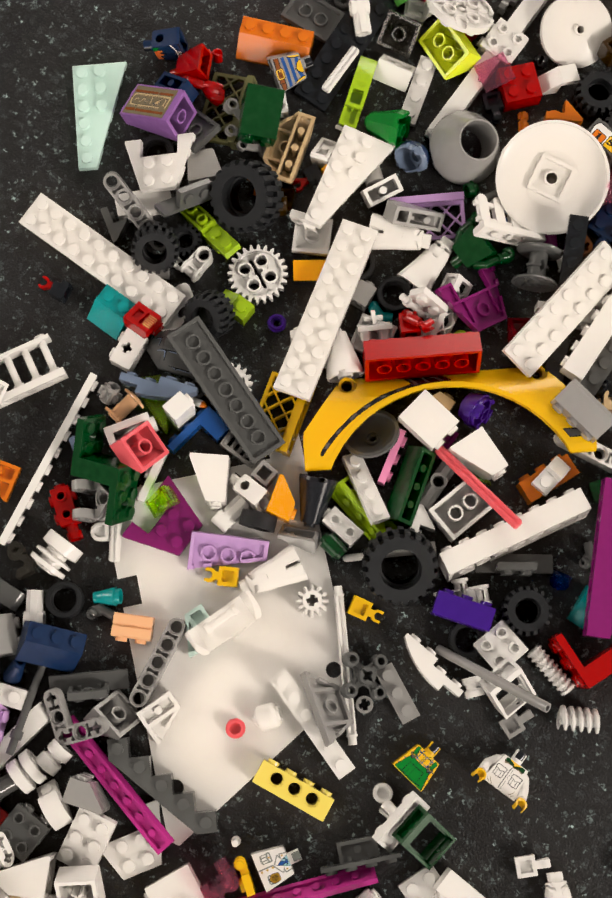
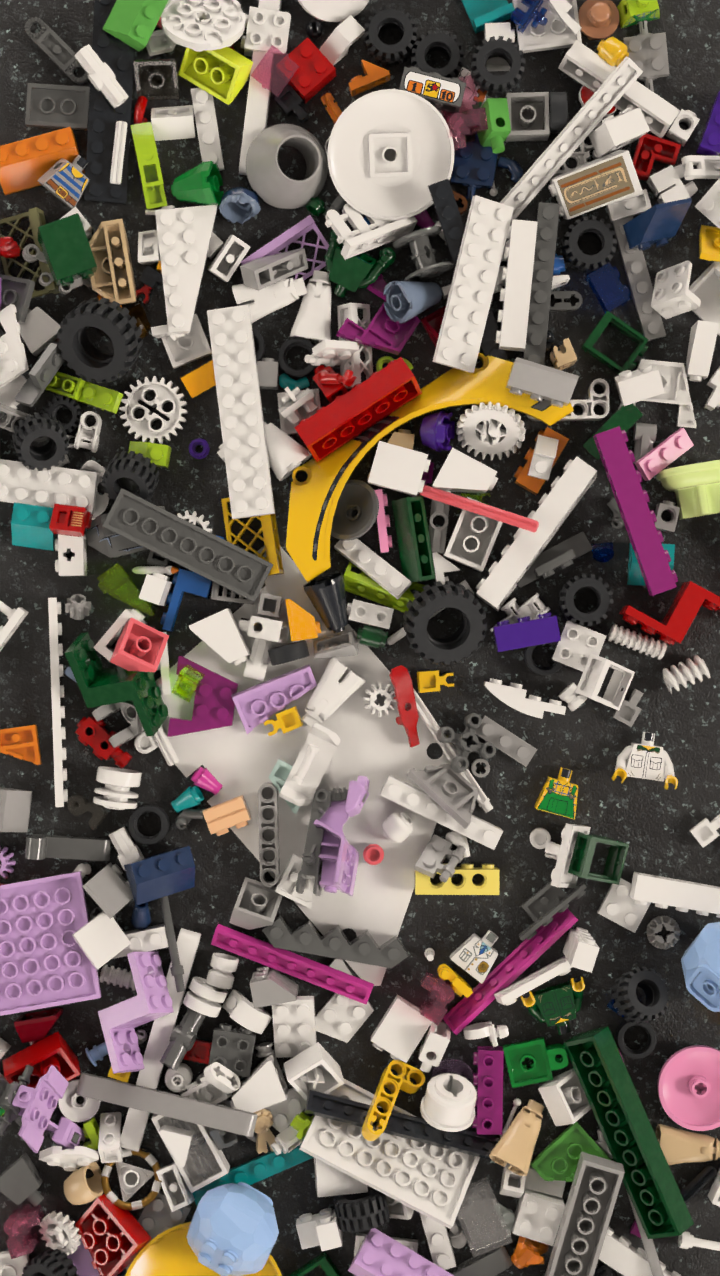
camera: 25 degrees left, 10 degrees up
light grey beam [43,687,109,746] -> none
dark grey bracket [48,668,130,703] -> none
light nougat hose [105,388,144,423] -> none
sand blue slope [119,371,199,401] -> none
light grey piece [435,645,551,713] -> none
none -> red arm [133,96,148,124]
none -> dark pink cone [191,766,223,795]
none -> light grey bush [254,1042,275,1057]
none -> lavender piece [296,776,370,896]
none -> sand blue cone [383,281,442,323]
none -> red piece [389,665,420,748]
none -> light grey plate [415,834,465,882]
none -> white arm [445,831,470,858]
none -> white gear [456,402,526,461]

